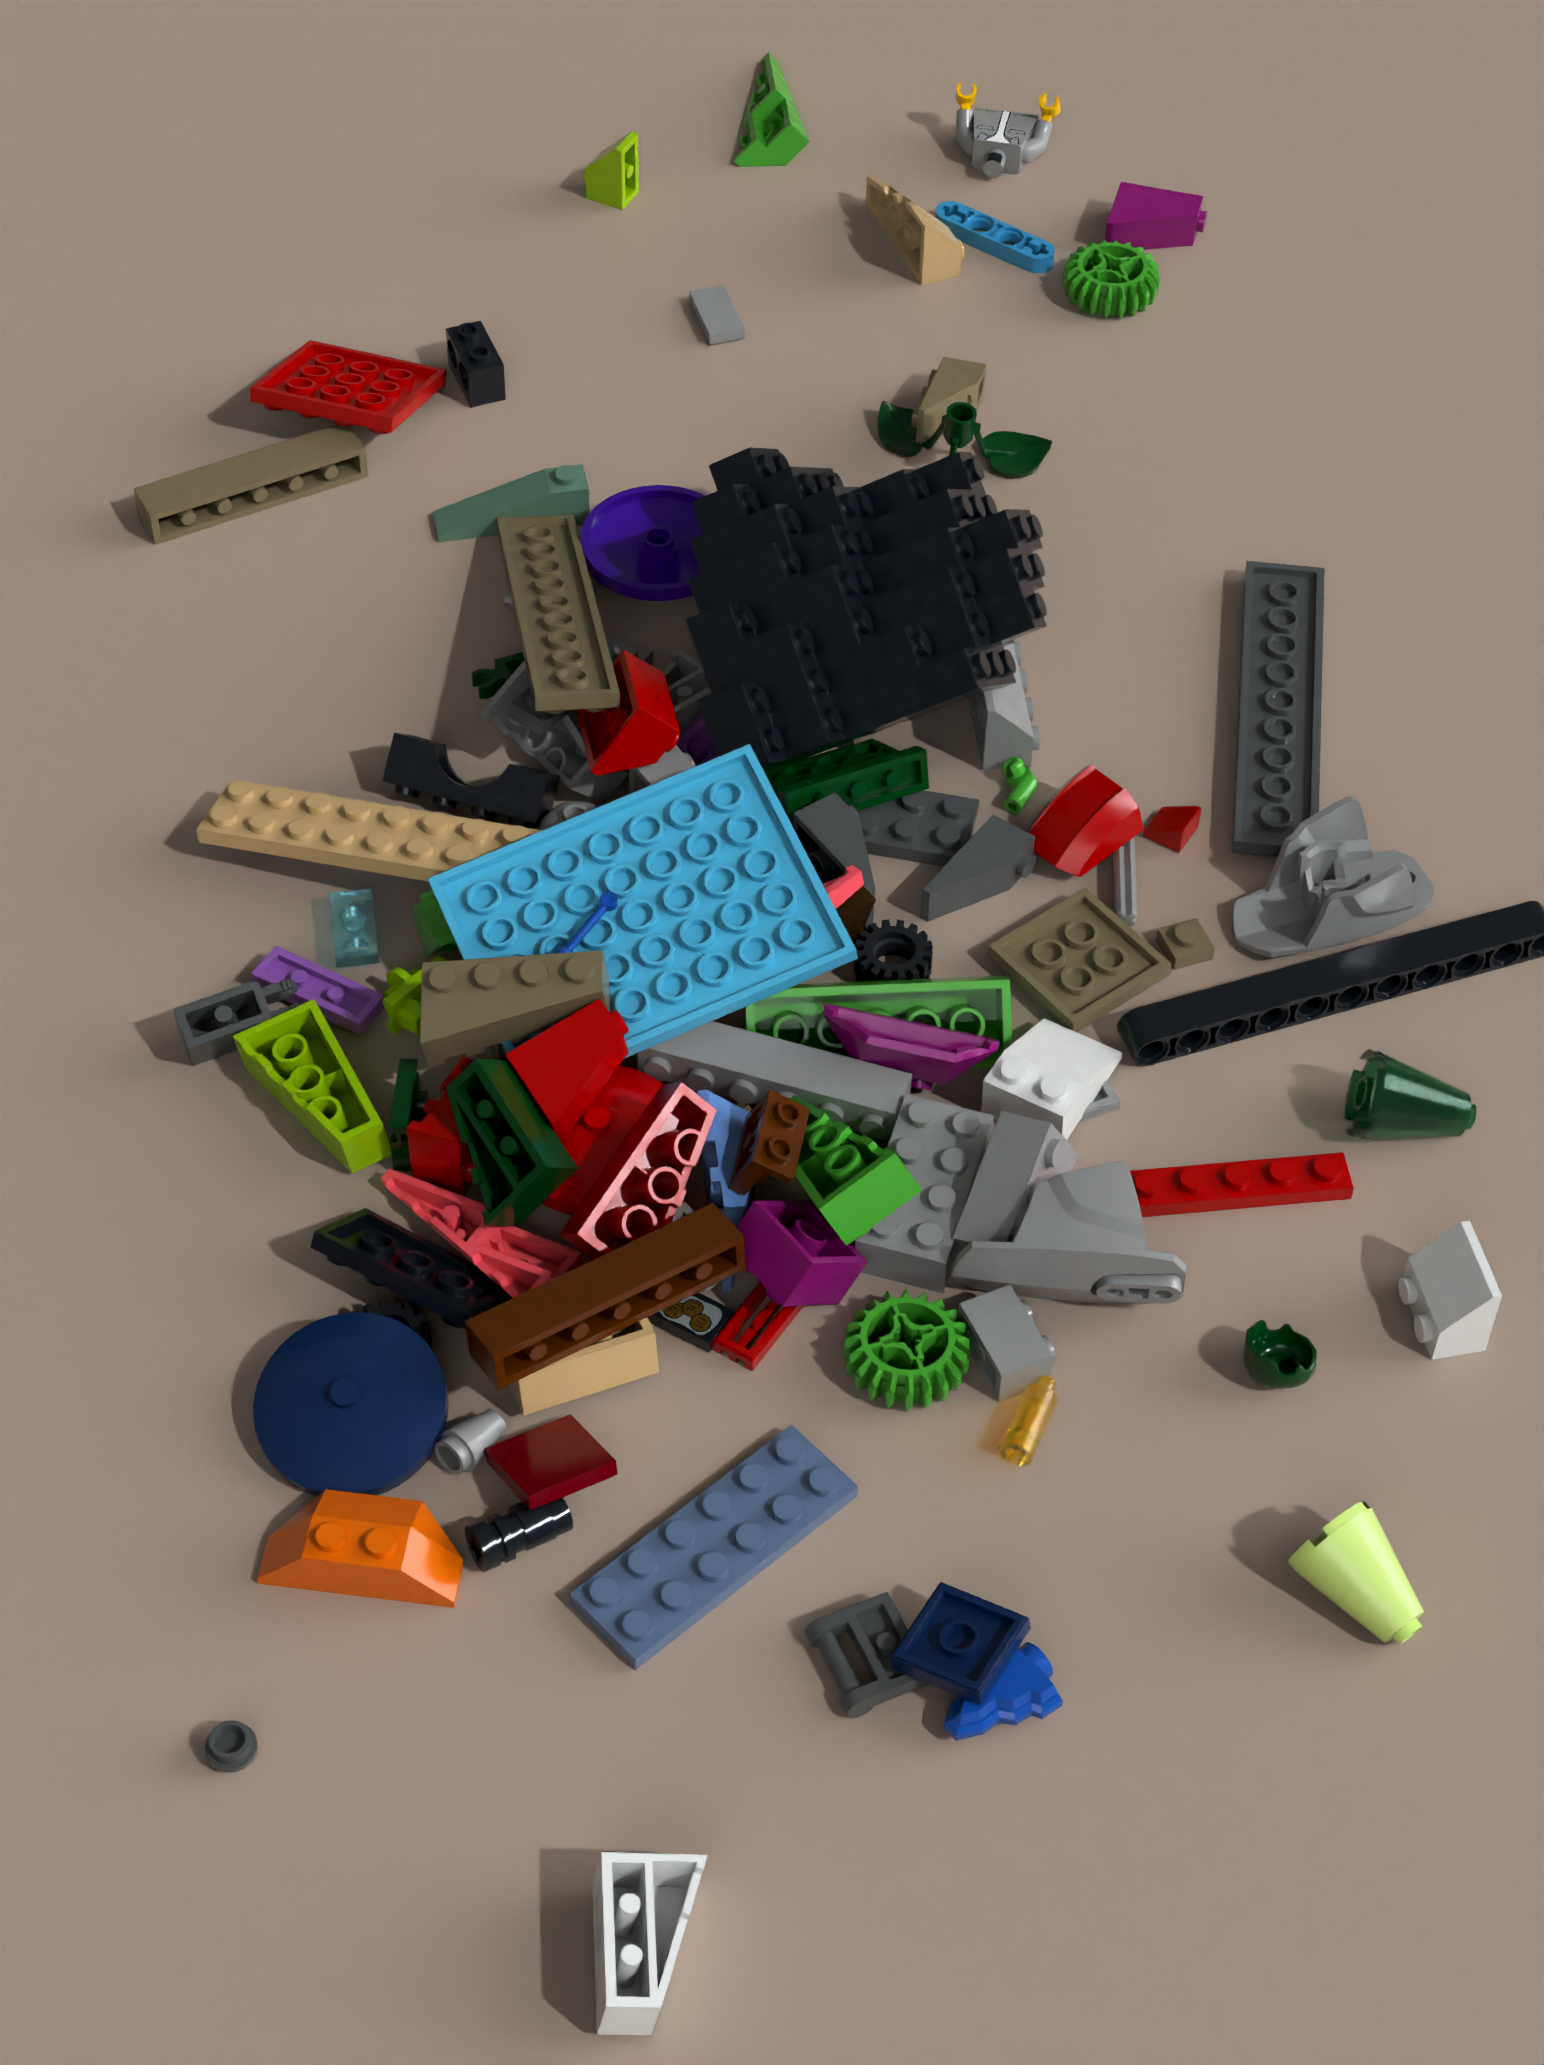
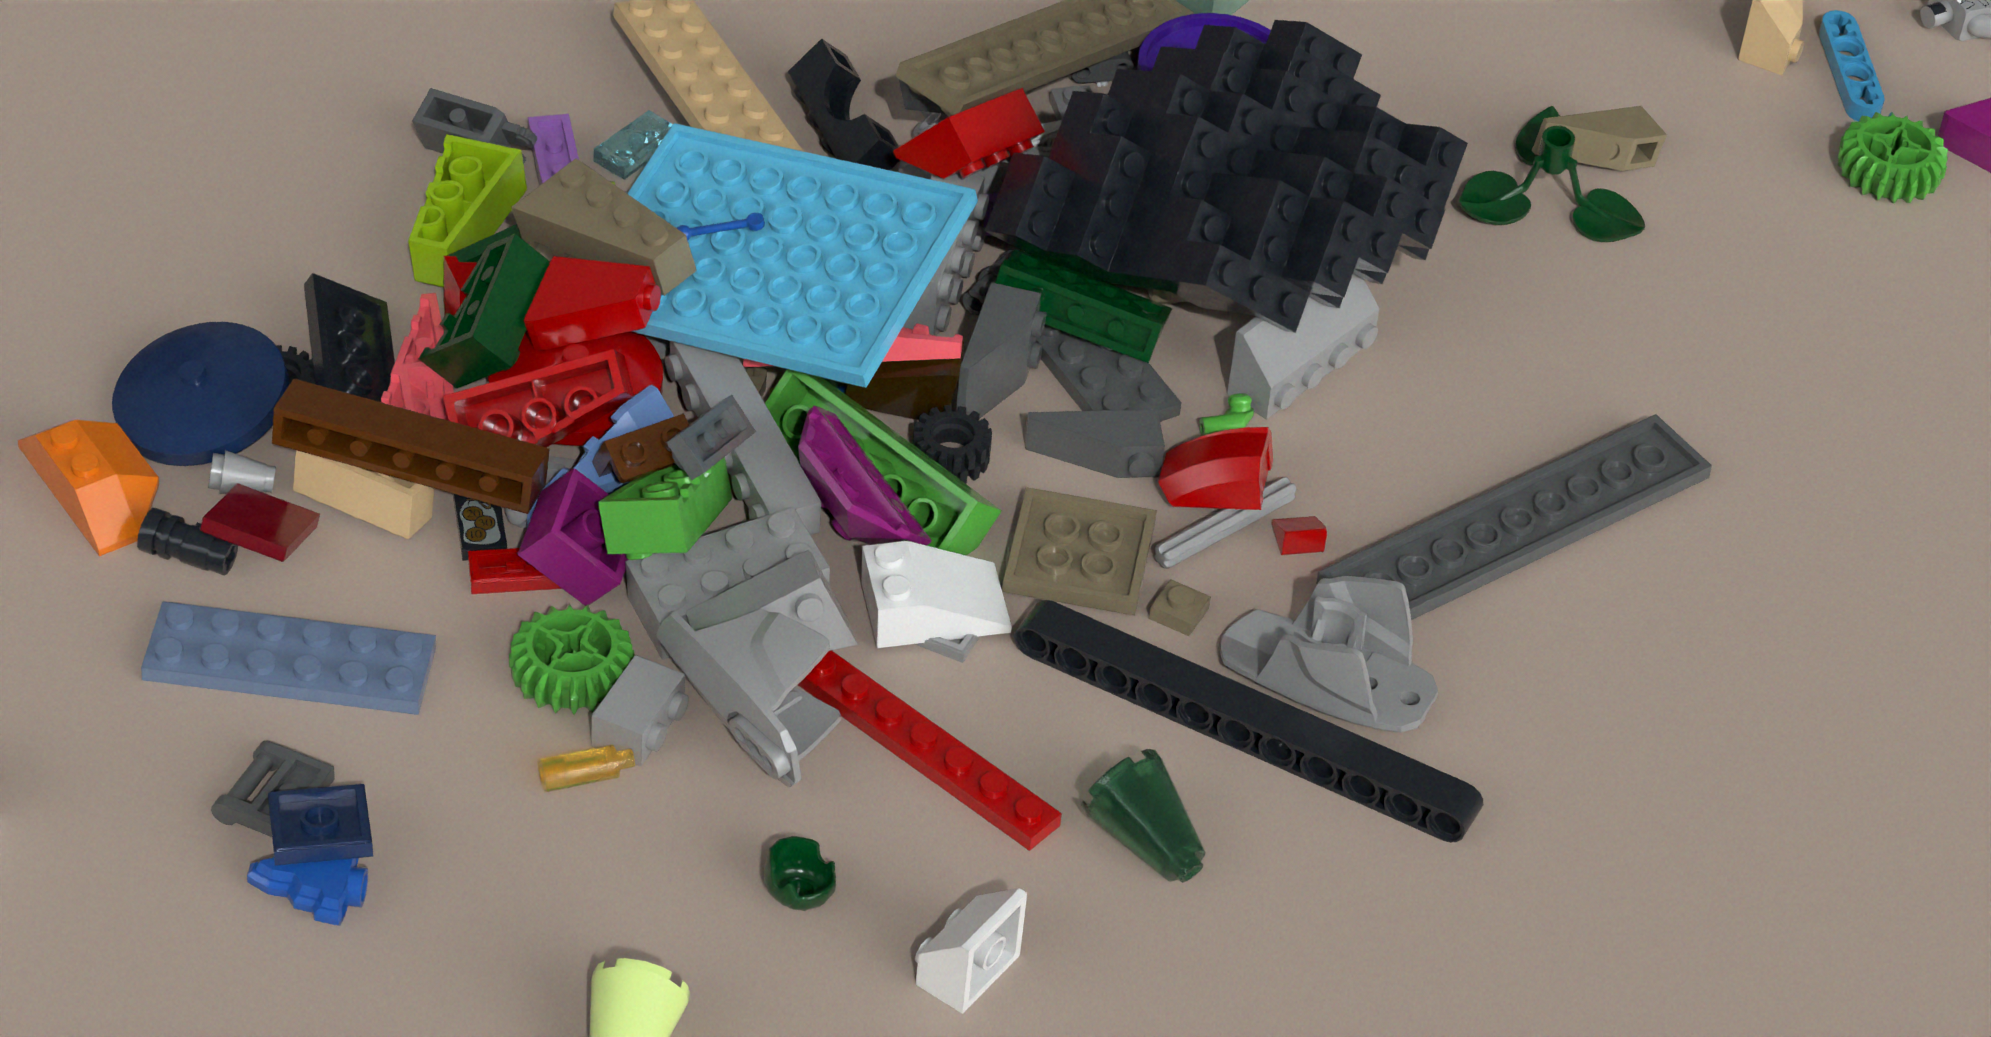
camera: 45 degrees right, 5 degrees down
none -> dark grey plate [666,395,756,481]

